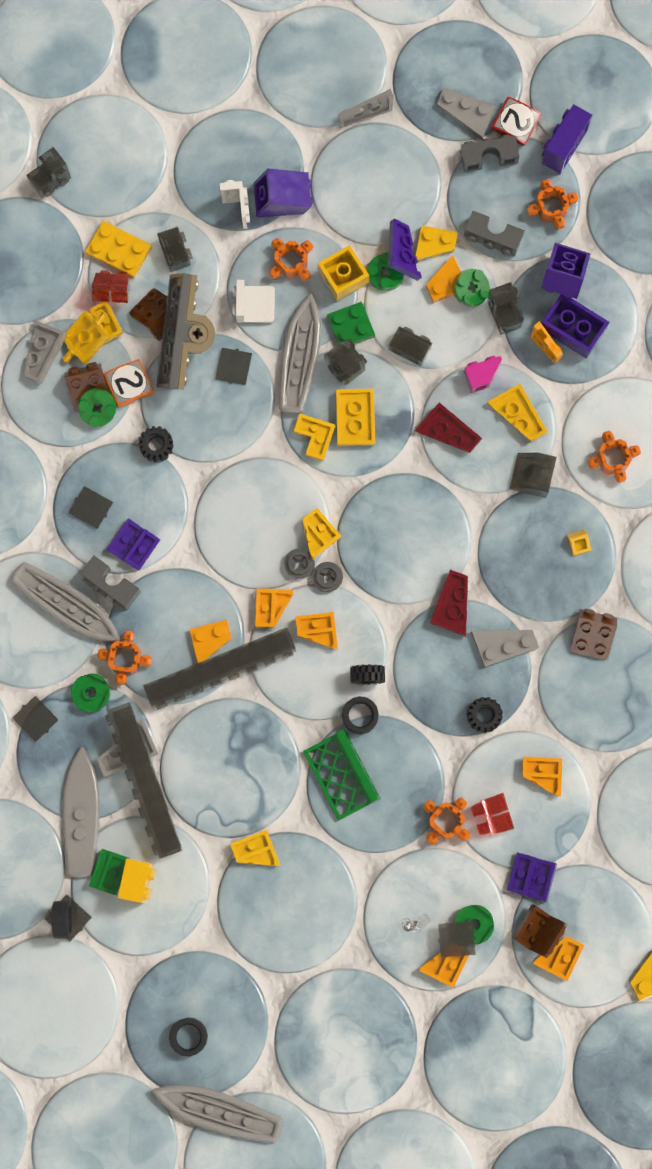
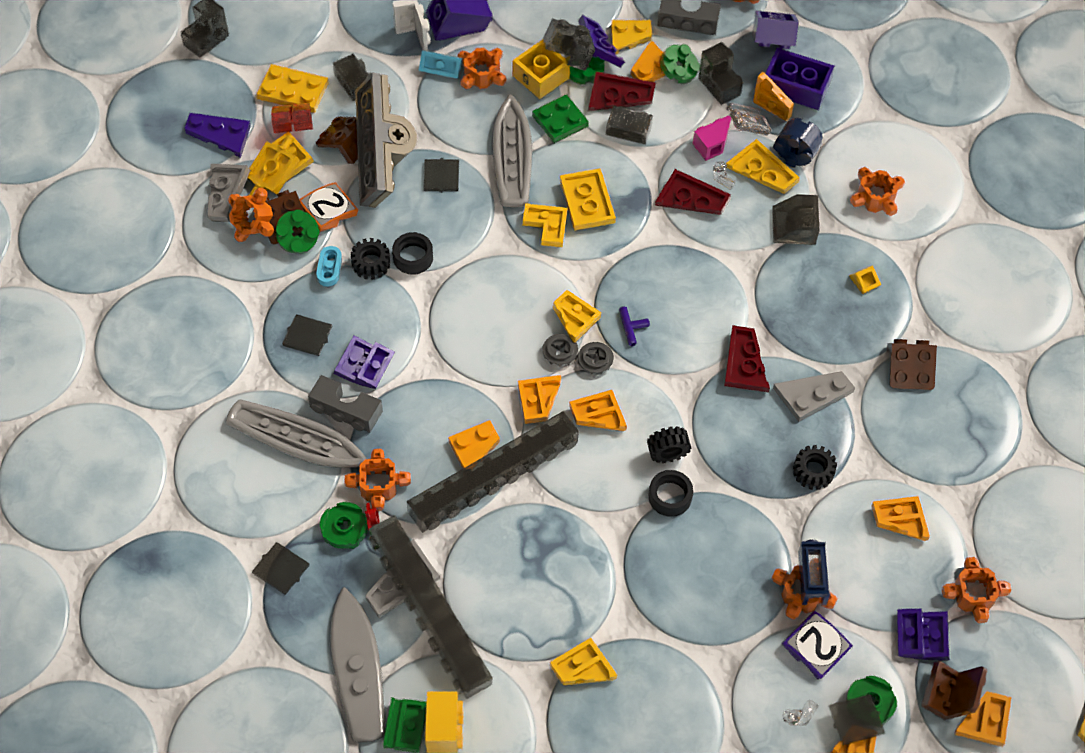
camera: 15 degrees left, 20 degrees down
white bracket [233,280,275,323] -> none
green fence [303,729,381,821] -> none
clear smoke brick [324,339,367,385] -> none
clear red hips [471,793,514,836] -> none
none -> dark purple wing [184,113,251,158]
none -> orange piece [228,188,274,242]
none -> medium azure plate [316,246,342,287]
none -> red plate [365,503,380,532]
none -> black tyre [392,232,433,275]
none -> medium azure plate [419,50,462,79]
none -> clear smoke brick [543,18,595,71]
none -> dark red wing [588,71,656,111]
none -> dark purple piece [619,306,650,346]
none -> clear arm [713,161,736,190]
none -> clear plate [726,102,772,136]
none -> dark blue brick [773,118,823,168]
none -> slope [782,611,853,679]
none -> dark blue window [798,539,831,605]
none -> orange piece [942,557,1011,623]

